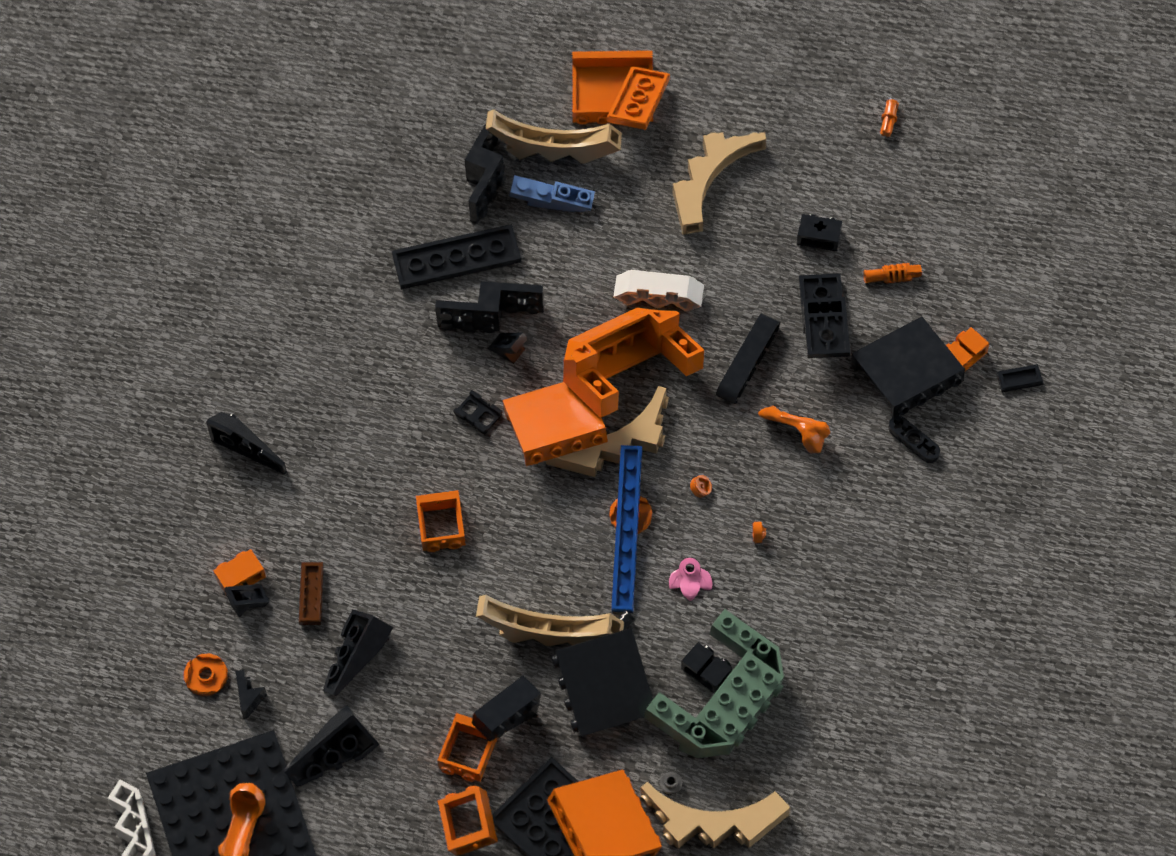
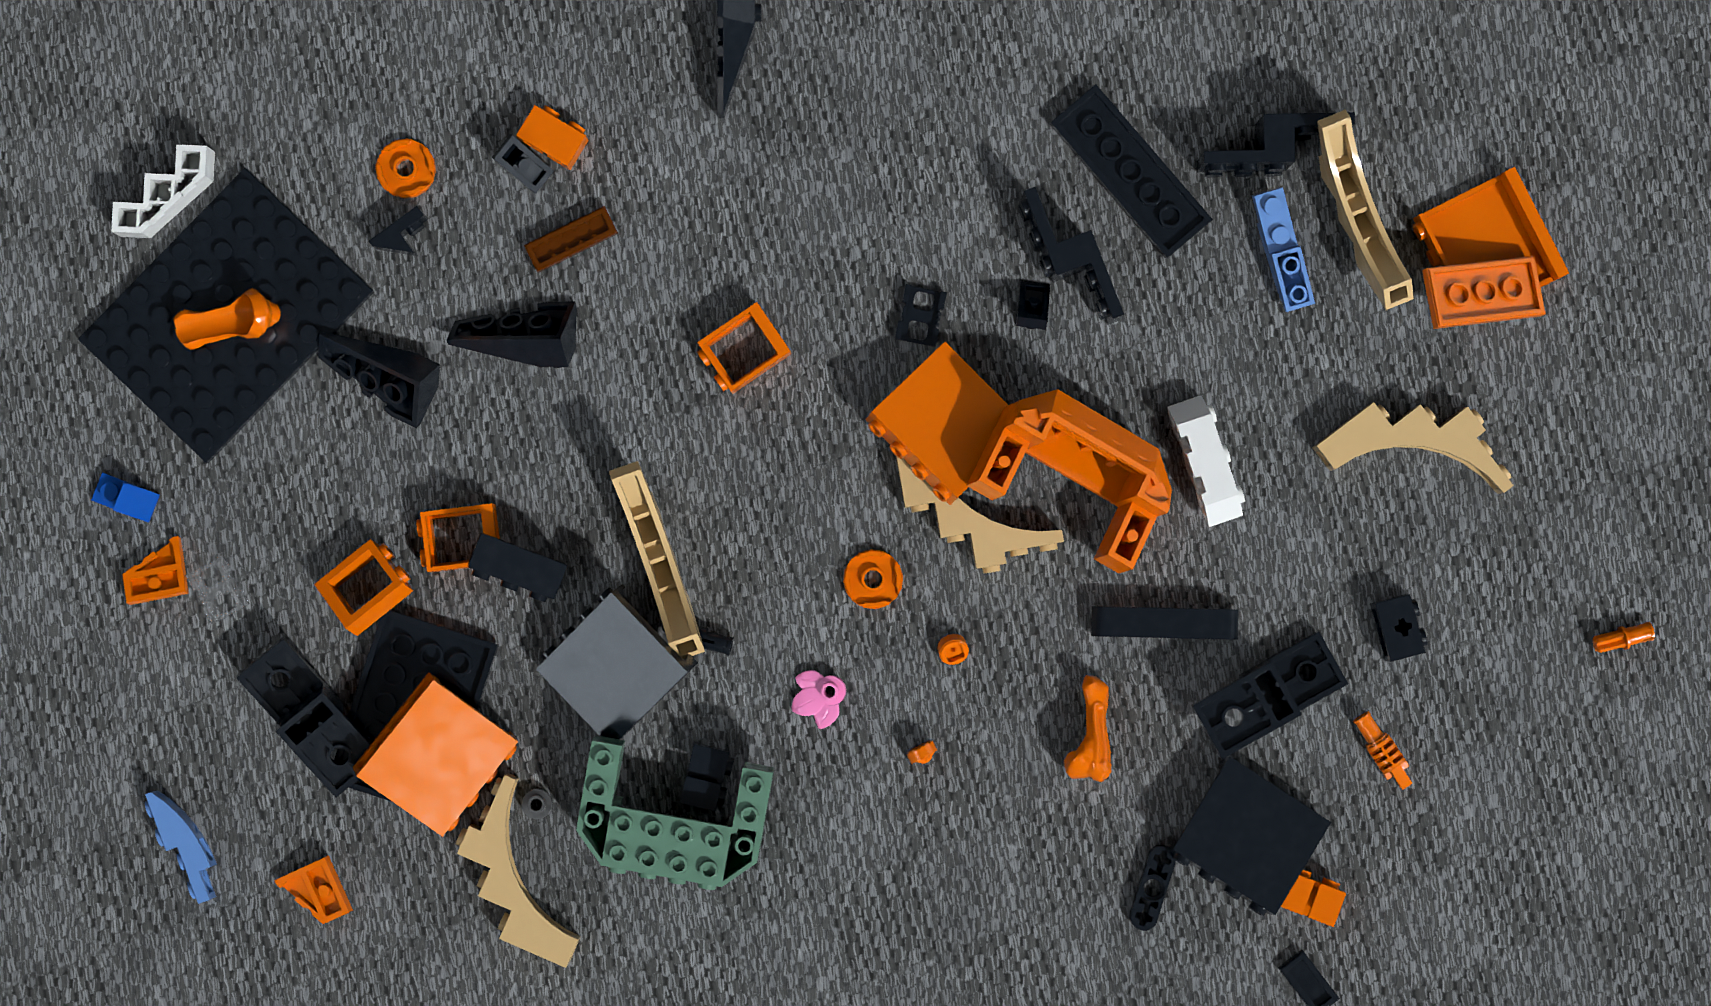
camera: 60 degrees right, 25 degrees up
blue tile [611,445,642,613] -> none

